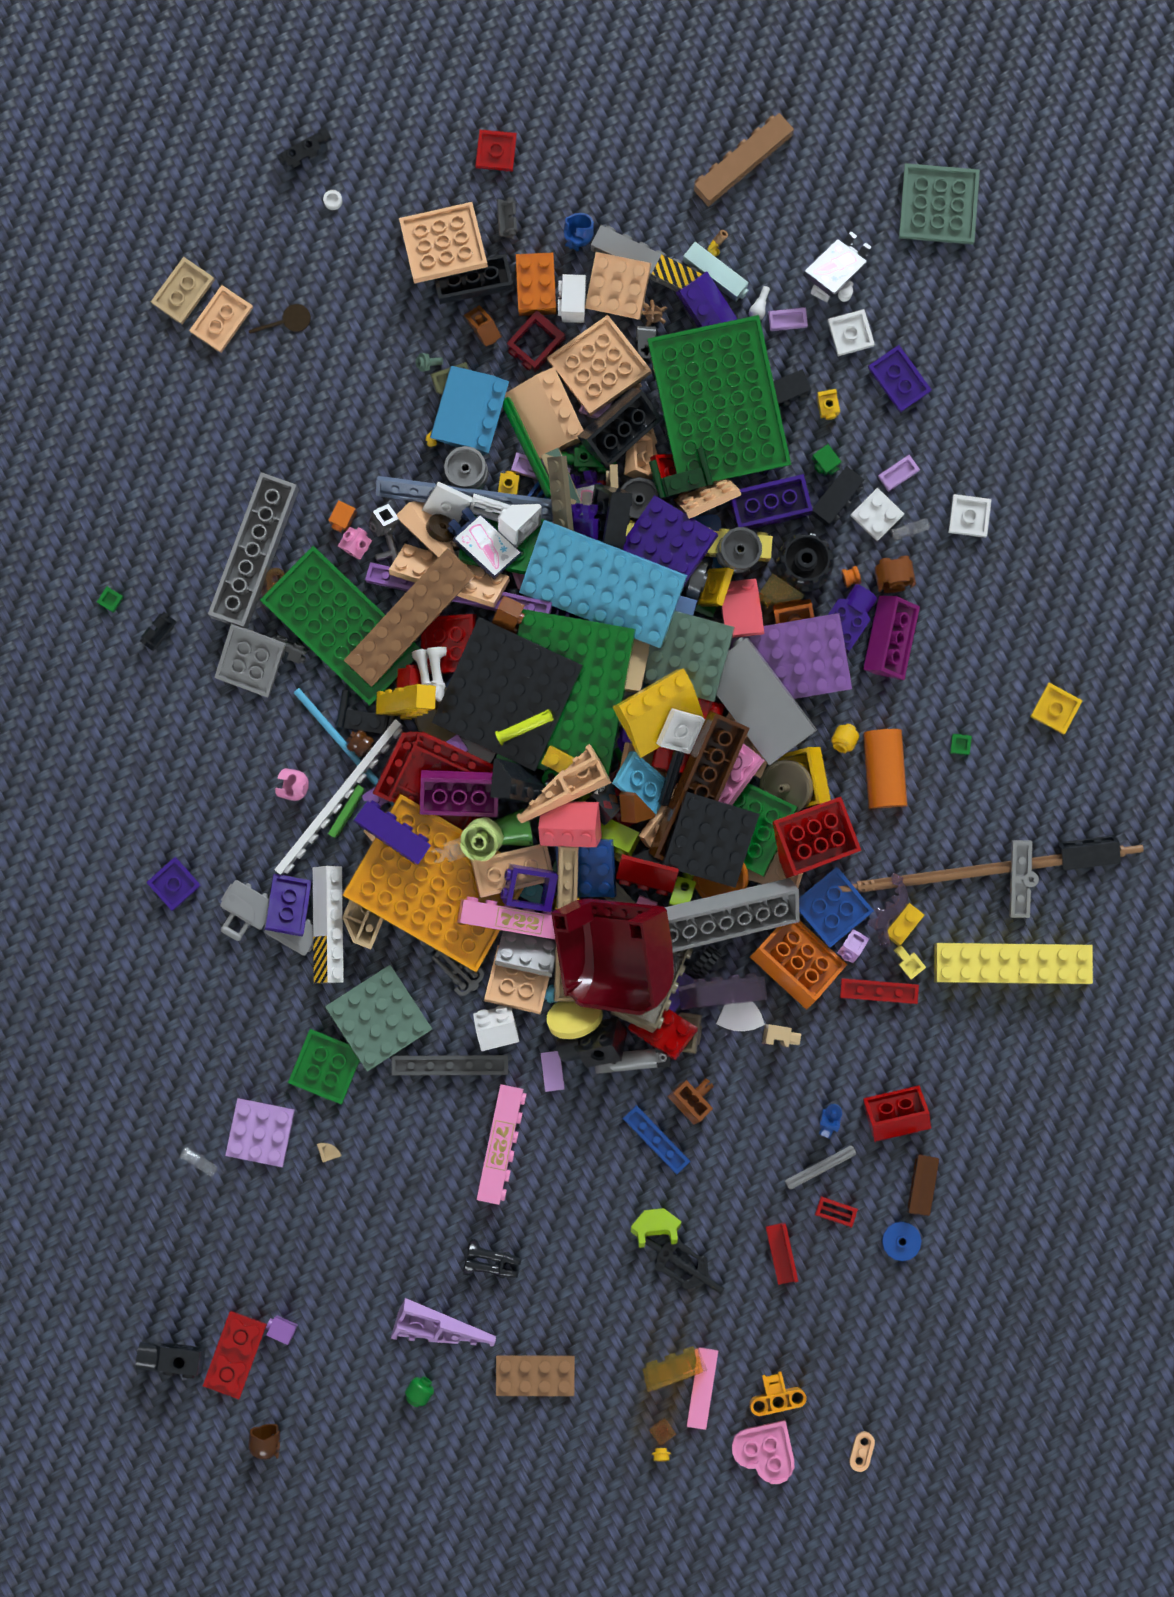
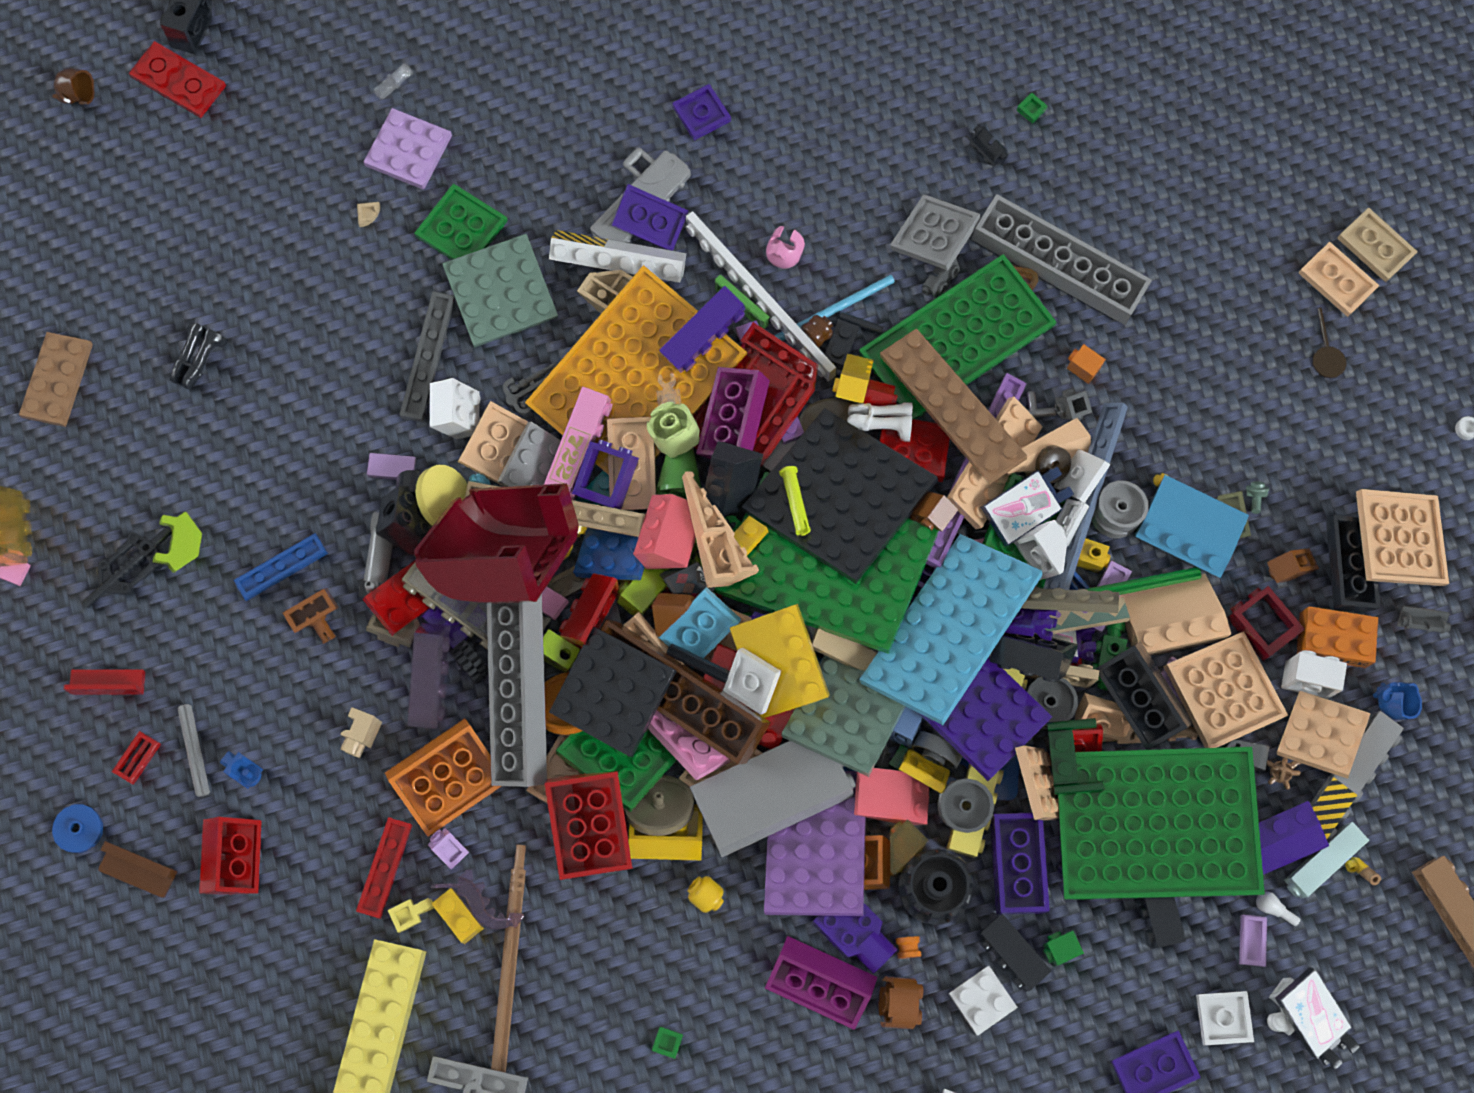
camera: 95 degrees right, 10 degrees down
medium lavender brick [266,1315,298,1345] -> none
bright pink brick [338,527,372,559] -> none
lavender wedge [391,1298,496,1346] -> none
green head [405,1377,434,1407] -> none
bright pink brick [477,1084,526,1205] -> none
white sticker [716,989,765,1031] -> none
blue plate [799,867,874,948] -> none
yellow brick [816,389,840,420] -> none
orange brick [863,729,907,809] -> none
lavender tile [878,455,920,492] -> none
clear axle [891,518,930,541] -> none

